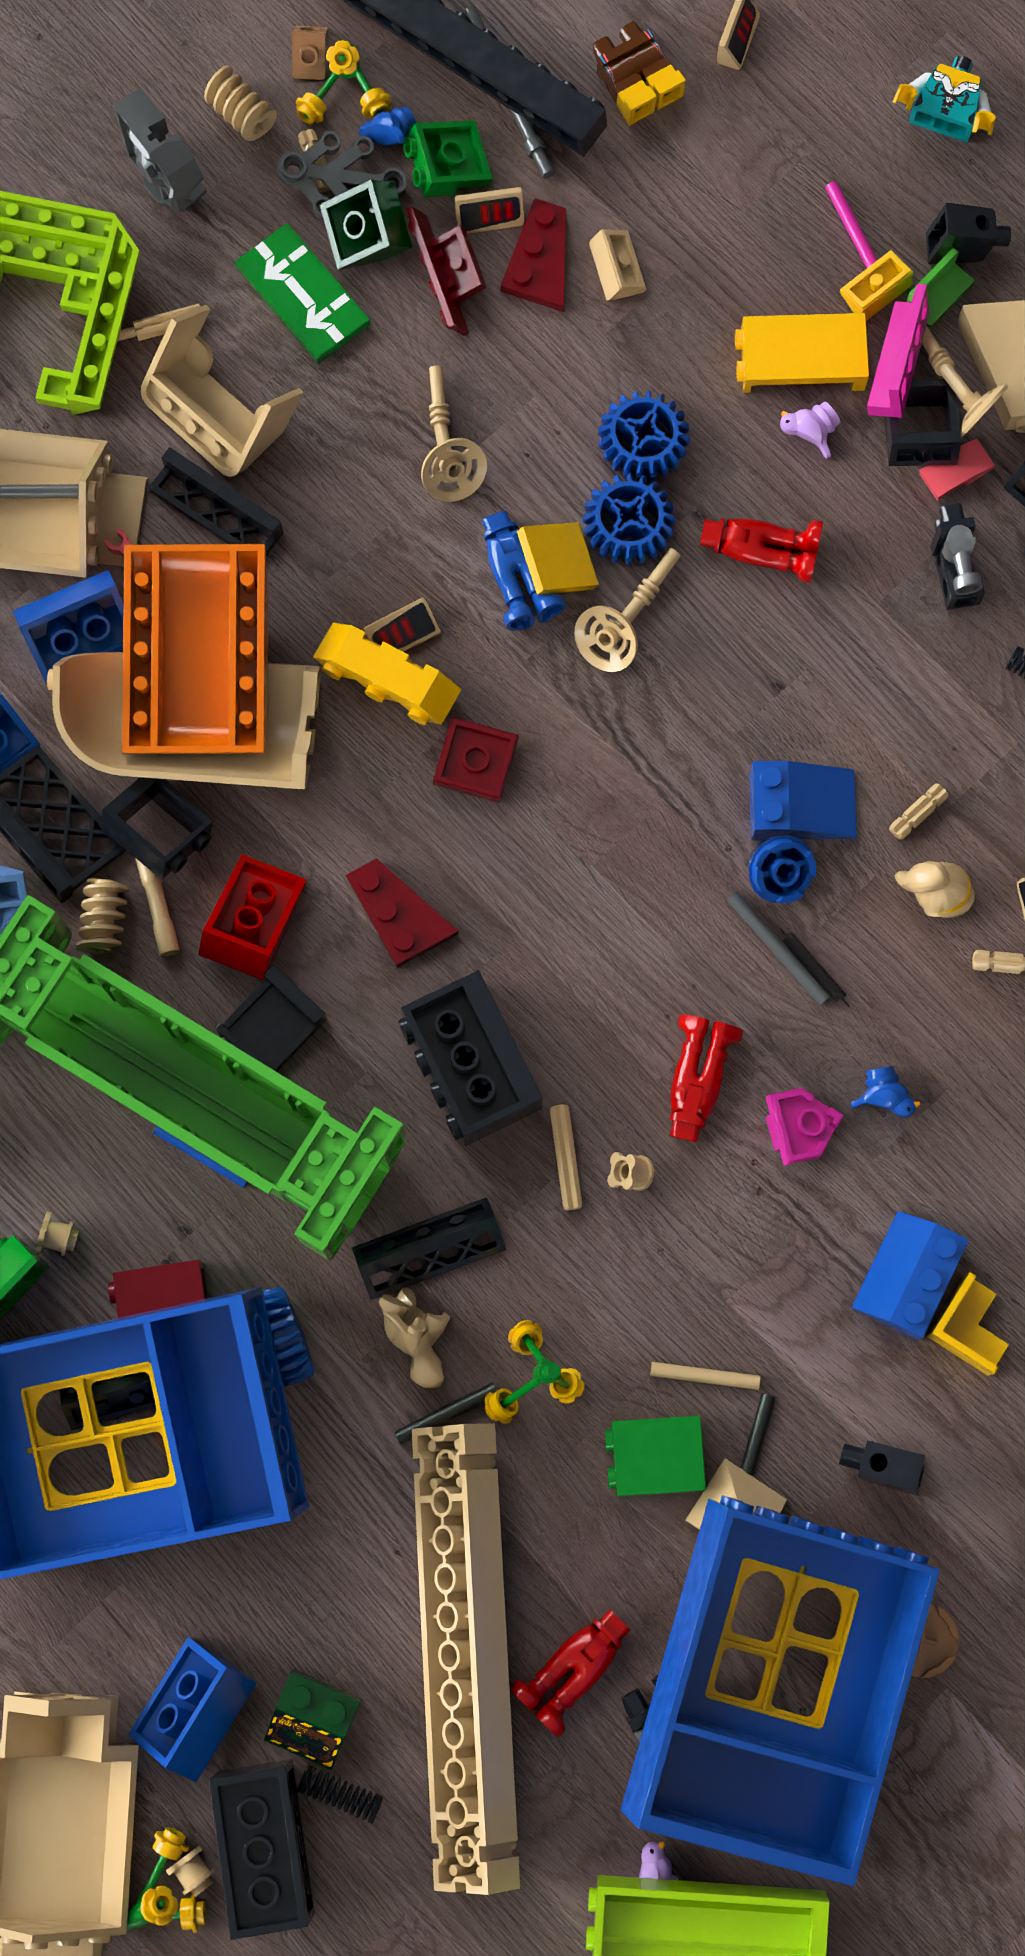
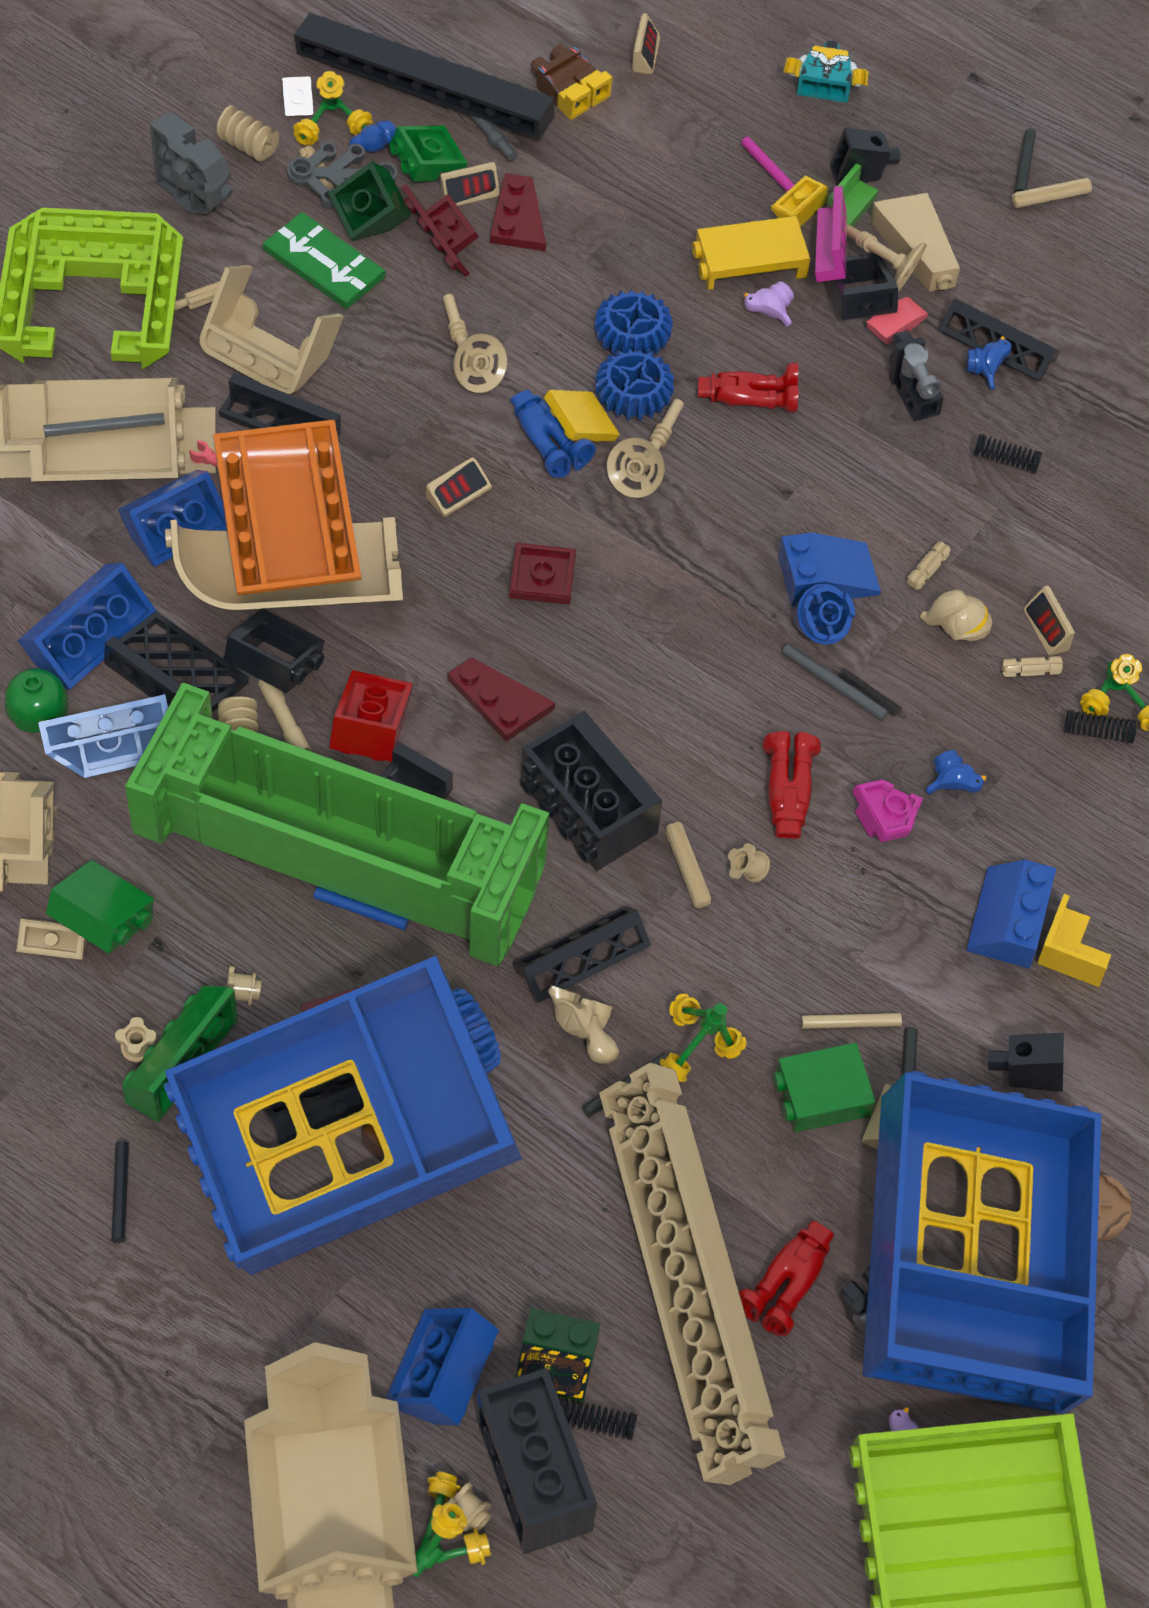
camera: 15 degrees left, 20 degrees down
yellow brick [313,623,462,725] -> none
tan slope [589,229,647,301] -> none

